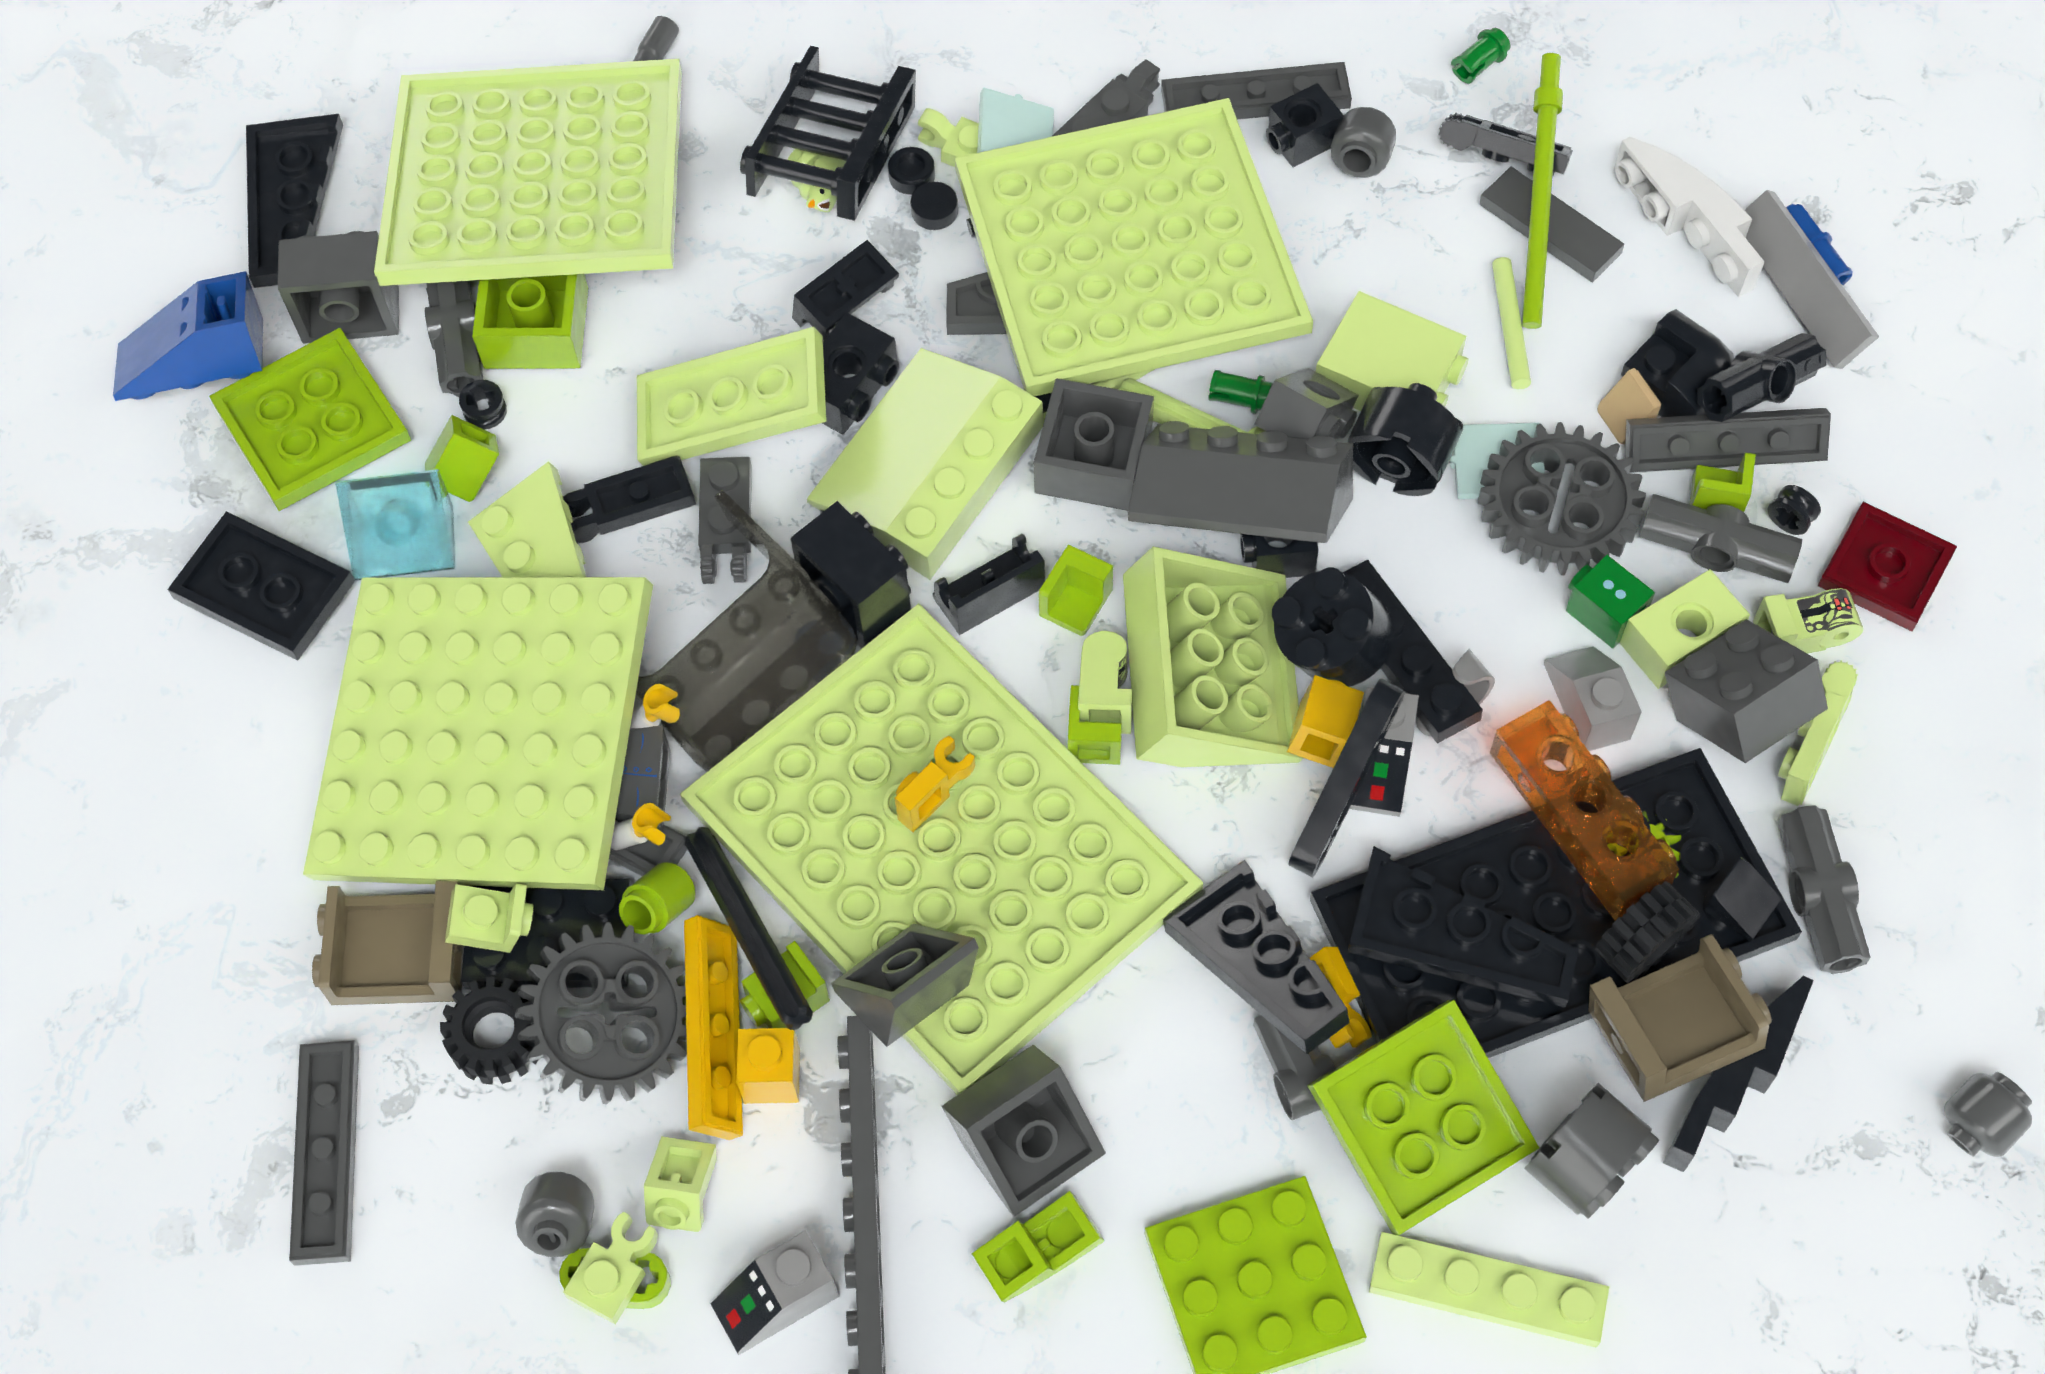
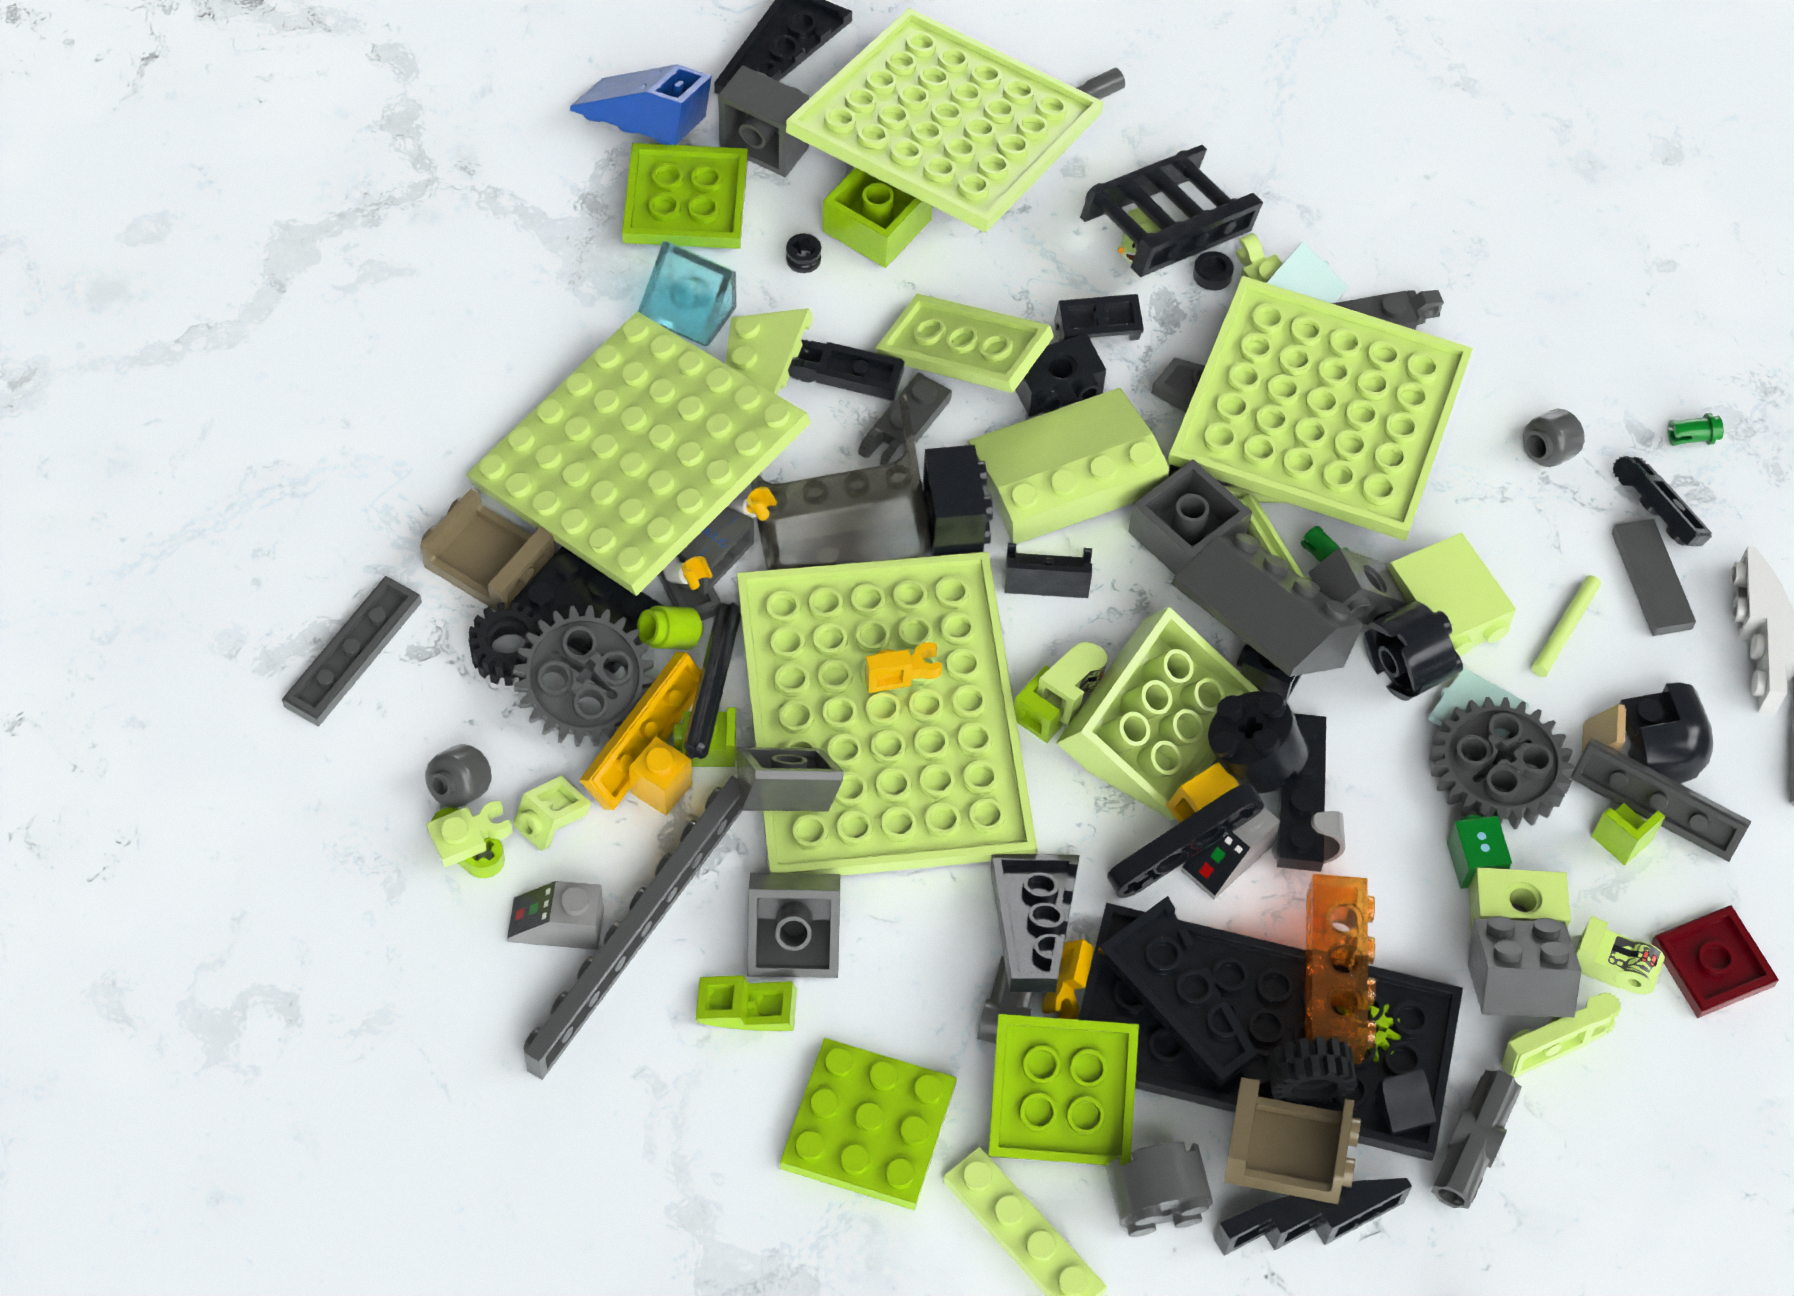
camera: 30 degrees right, 5 degrees down
black plate [167,511,355,661] -> none
dark grey piece [424,281,483,397] -> none
lime panel [425,415,499,502] -> none
yellowish green bracket [445,883,533,953] -> none
black tile [910,182,958,230] -> none
lime panel [1038,544,1113,636] -> none
dark grey tile [1161,62,1352,120] -> none
black brick [1266,83,1344,168] -> none
lime bar [1522,53,1563,329] -> none
light grey slope [1544,646,1642,753] -> none
dark grey piece [1639,494,1803,583] -> none
black piece [1697,333,1826,422] -> none
black bush [1767,485,1821,535] -> none

